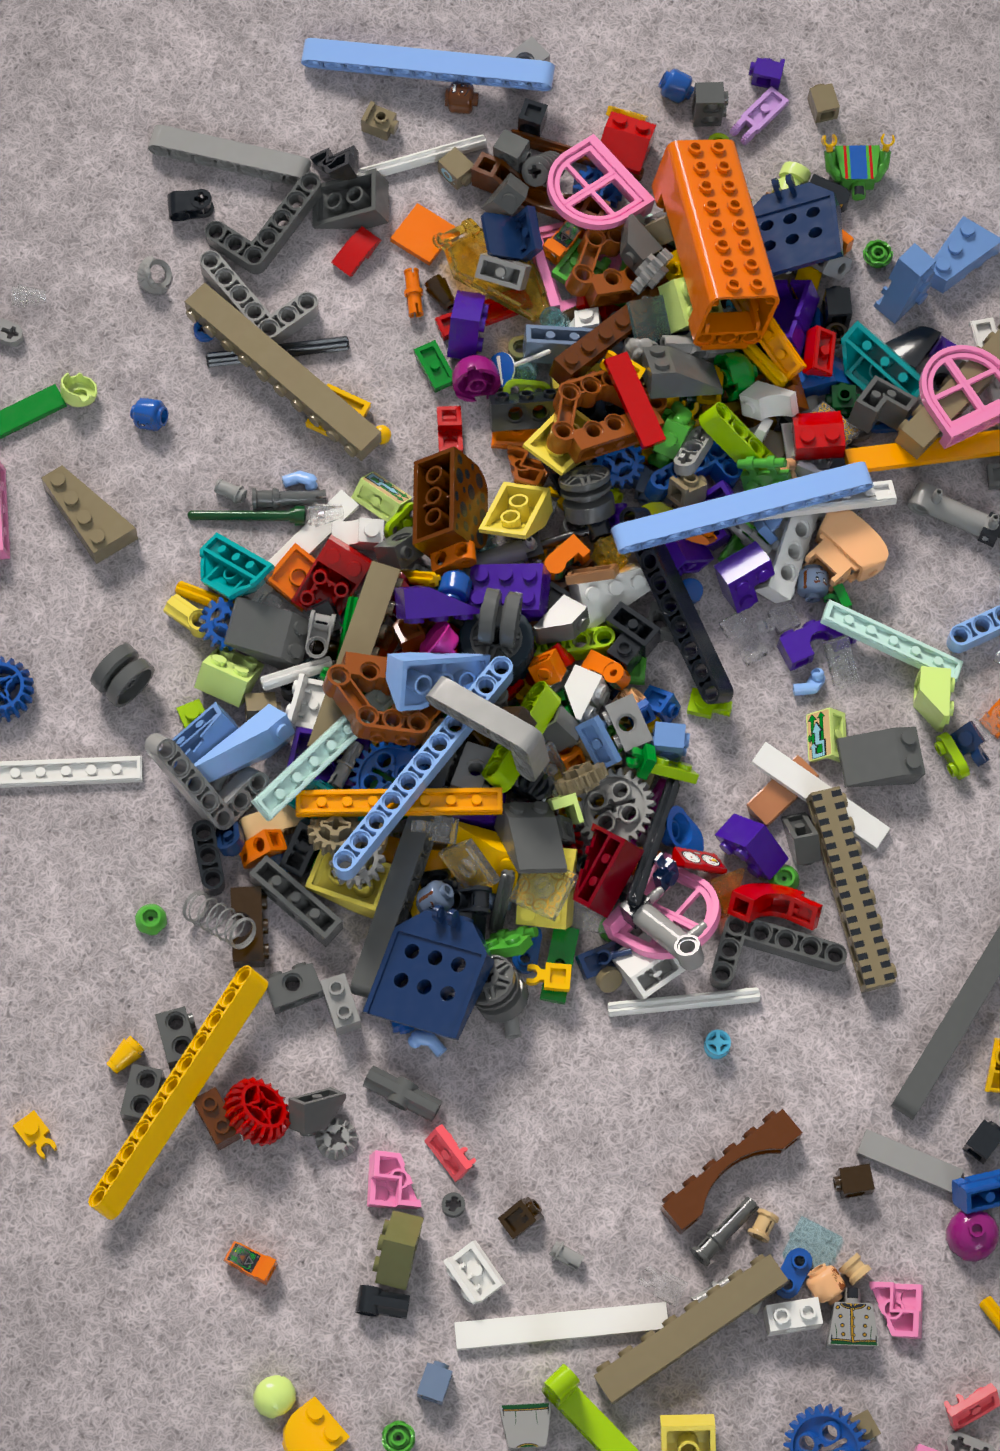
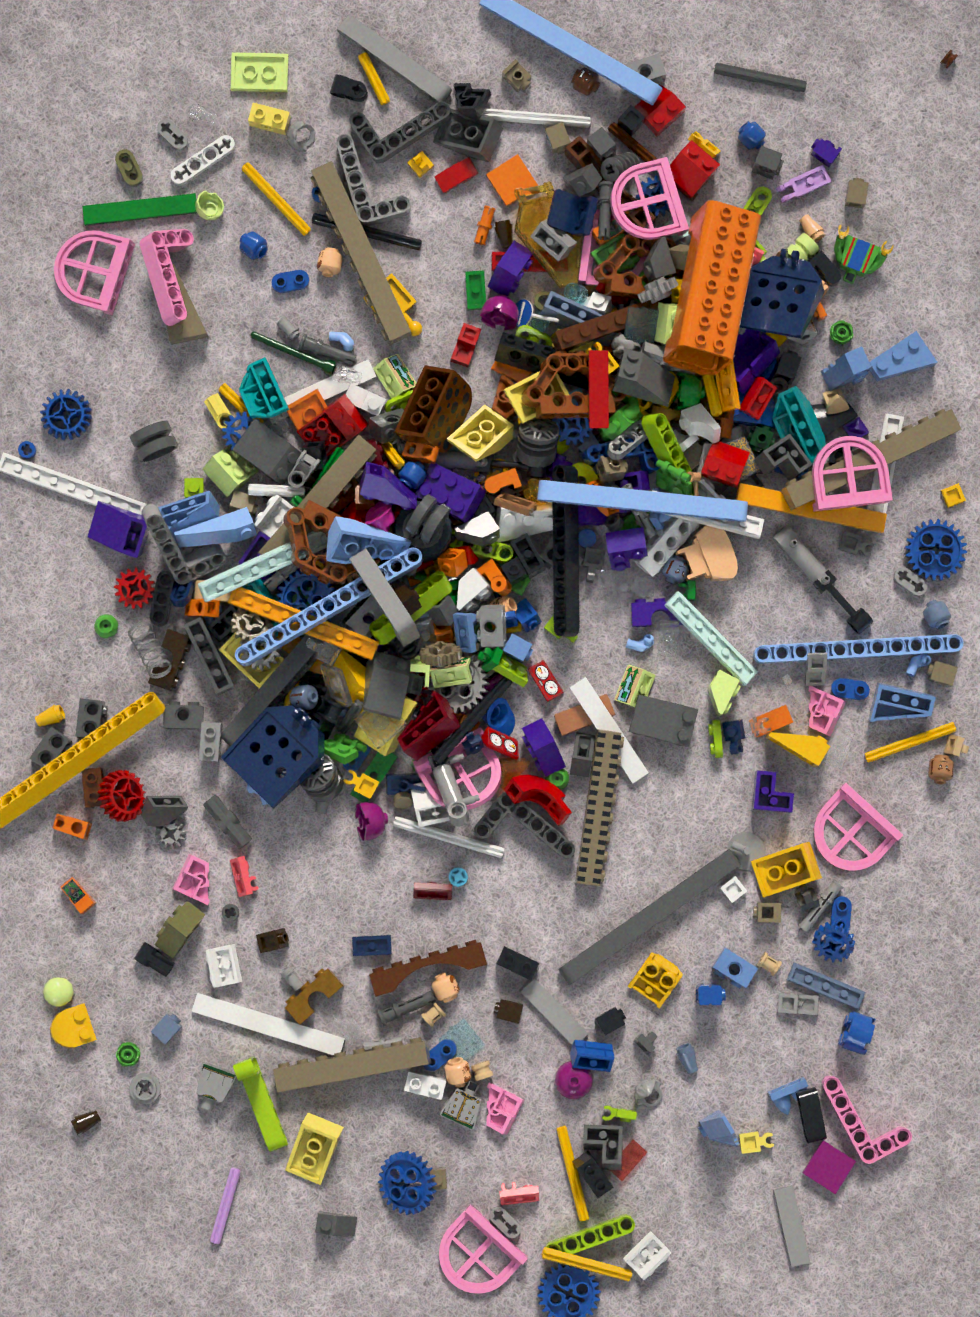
camera: 25 degrees right, 15 degrees up
none -> orange leg [52,814,92,840]
none -> dark purple slope [87,501,149,558]
none -> red gear [114,567,155,610]
none -> bright pink beam [140,229,194,326]
none -> white beam [171,135,235,186]
none -> yellowish green tile [230,52,289,92]
none -> yellow axle [241,162,311,236]
none -> light yellow brick [248,103,291,135]
none -> blue plate [272,270,310,293]
none -> pearl gold arch [284,968,344,1025]
none -> light nougat head [317,247,343,277]
none -> dark blue plate [352,935,392,956]
none -> magenta cylinder [355,802,388,841]
none -> yellow axle [358,52,390,105]
none -> yellow tile [407,151,434,178]
none -> dark red plate [413,882,452,900]
none -> yellowish green panel [430,656,472,688]
none -> light nougat head [431,972,460,1003]
none -> black brick [496,946,539,981]
none -> slope [527,660,564,702]
none -> dark grey plate [583,547,605,583]
none -> dark grey pin [597,181,614,240]
none -> dark grey bush [605,513,624,532]
none -> red slope [634,84,686,137]
none -> dark grey axle [714,63,807,92]
none -> light nougat cone [799,214,825,243]
none -> tan tile [822,389,849,414]

